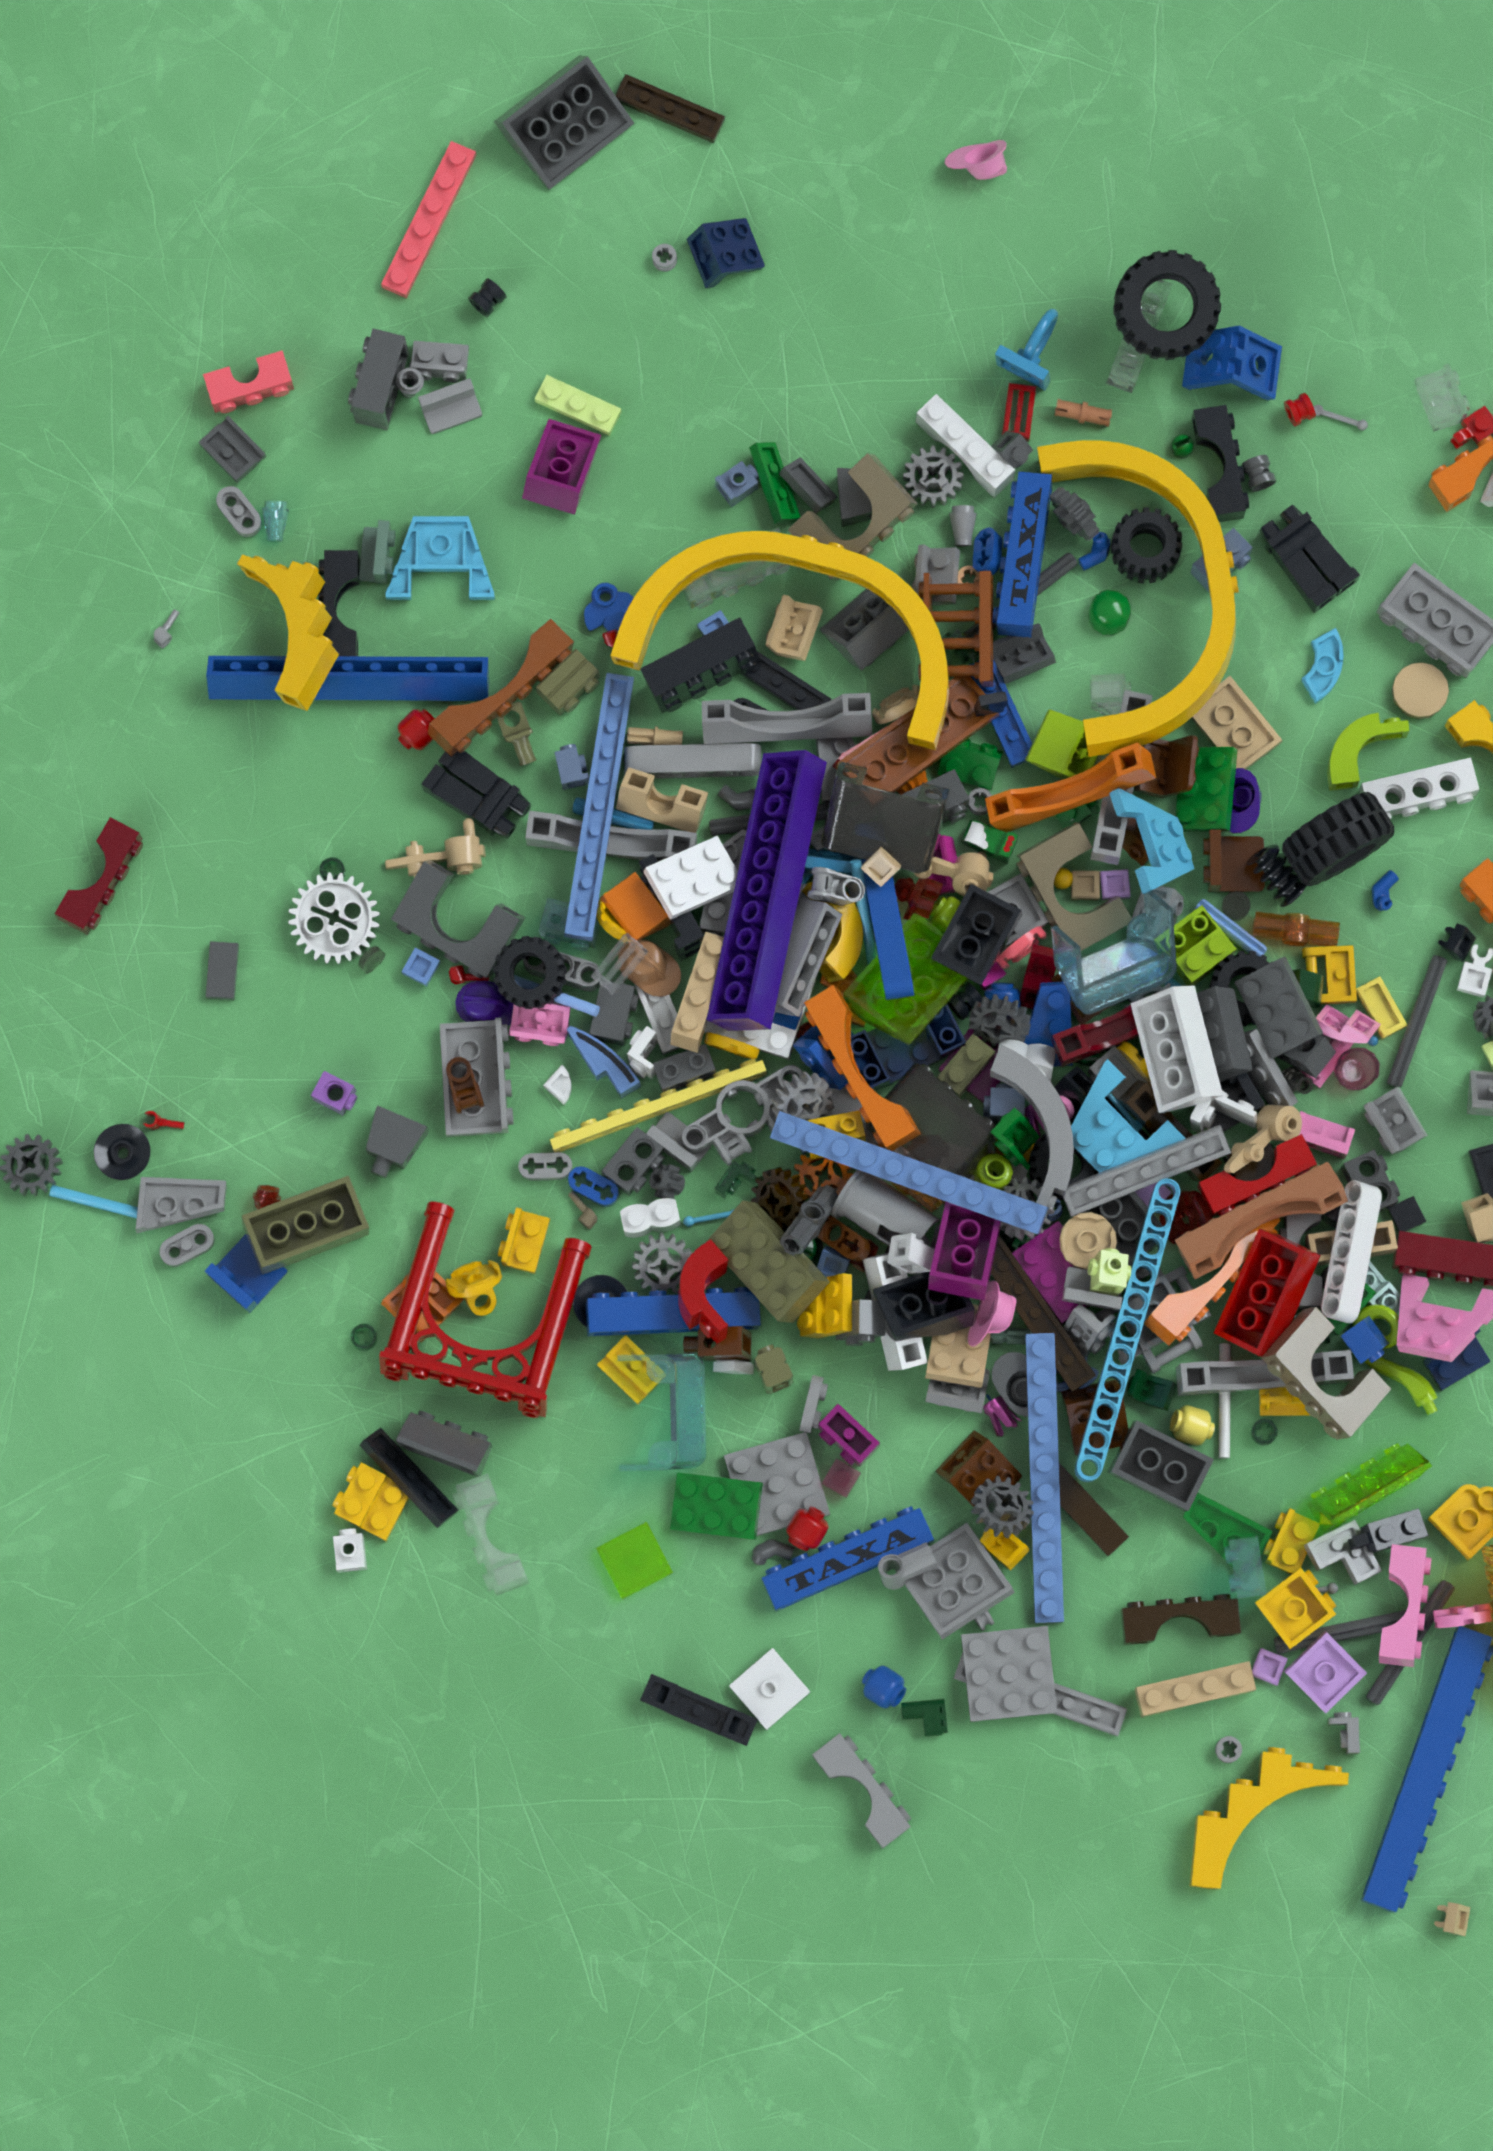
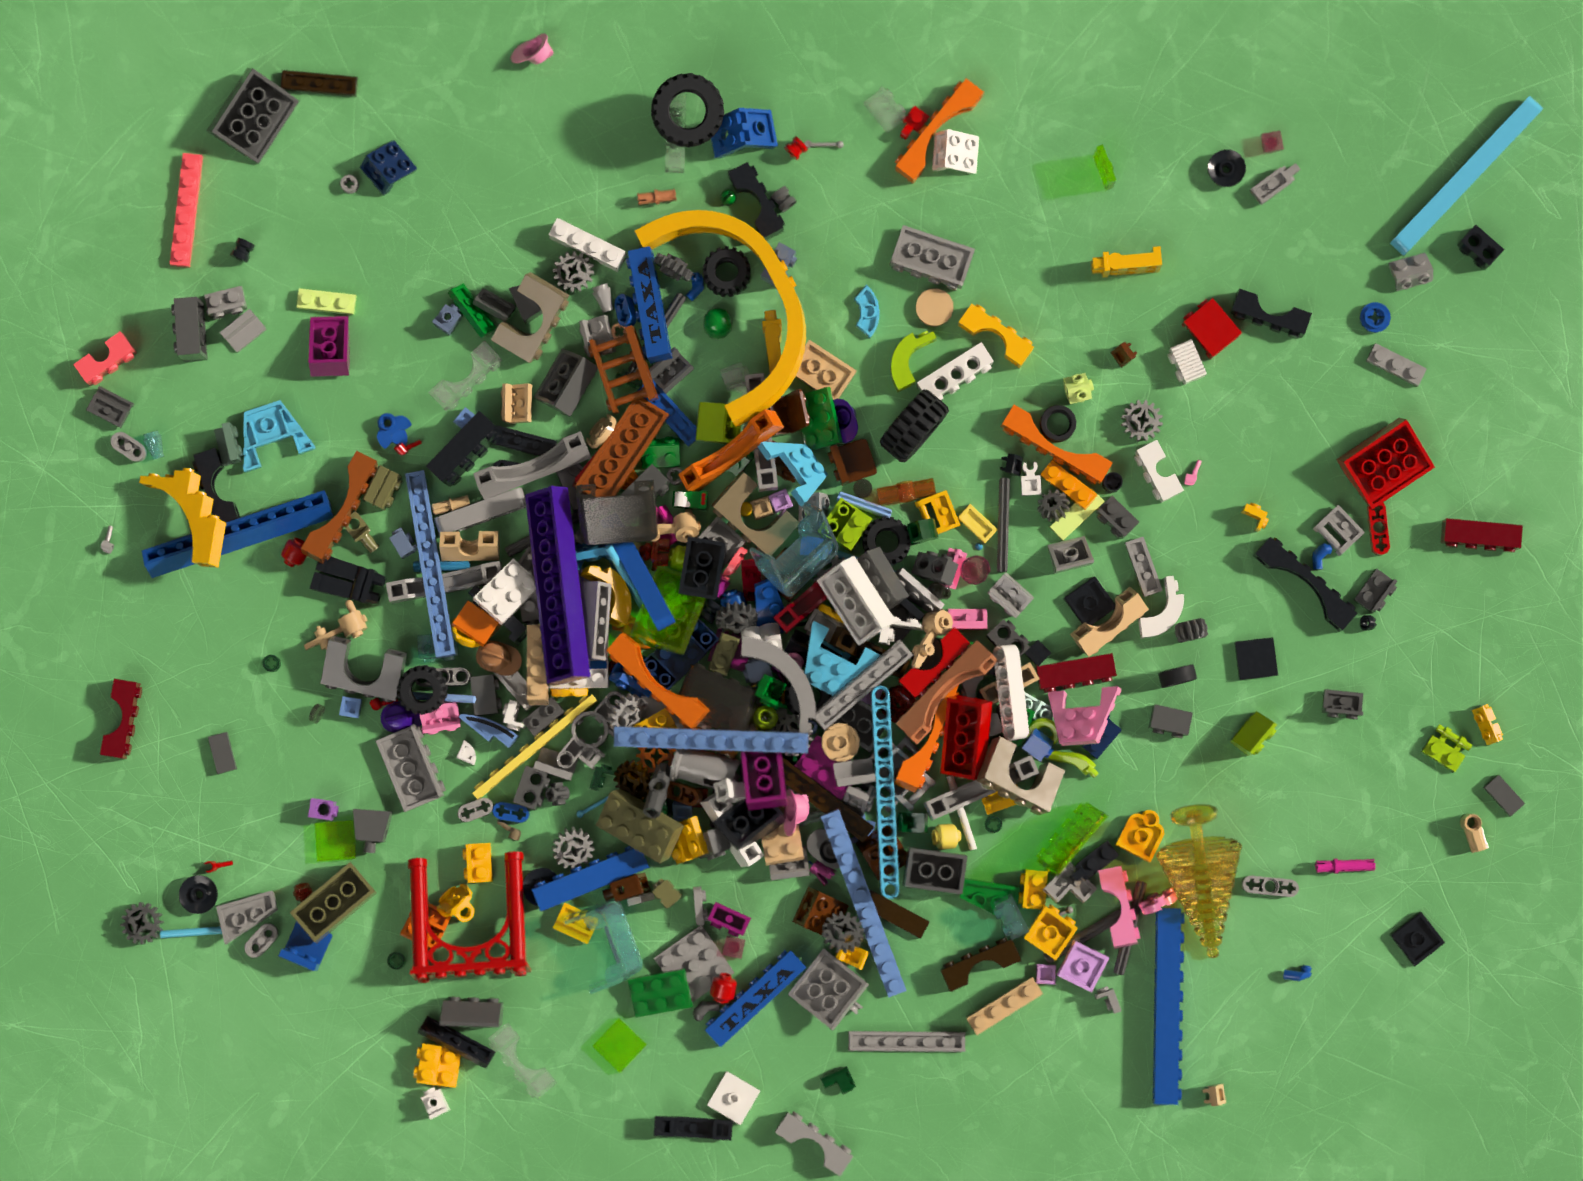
camera: 20 degrees left, 5 degrees up
white gear [288,872,380,964] -> none
light grey cone [396,368,424,398] -> none
reddish brown piece [446,1057,485,1114] -> none
clear tile [591,933,648,995] -> none
yellow arch [611,531,949,751] -> none
white brick [620,1198,681,1238] -> none
red arch [678,1239,728,1344] -> none
dark grey arm [717,785,756,811] -> none
light grey piece [807,867,865,906] -> none
tan tile [861,846,901,887] -> none
blue head [862,1665,907,1709] -> none
light grey piece [878,1542,937,1590] -> none
light grey plate [961,1626,1057,1722] -> none
black tile [974,691,1008,717] -> none
dark grey brick [991,431,1033,468] -> none
dark azure tile [995,309,1058,391] -> none
red tile [1002,383,1036,442] -> none
yellowish green brick [1087,1248,1131,1296] -> none
yellow arch [1190,1747,1349,1890] -> none
light grey bush [1215,1736,1242,1763] -> none
dark grey plate [1235,956,1323,1059] -> none
black piece [1246,844,1307,907] -> none
black hips [1260,505,1360,613] -> none
bright pink slope [1316,1004,1381,1043] -> none
blue arm [1371,870,1399,911] -> none
none -> clear neon green plate [315,820,356,862]
none -> yellow hips [762,310,782,373]

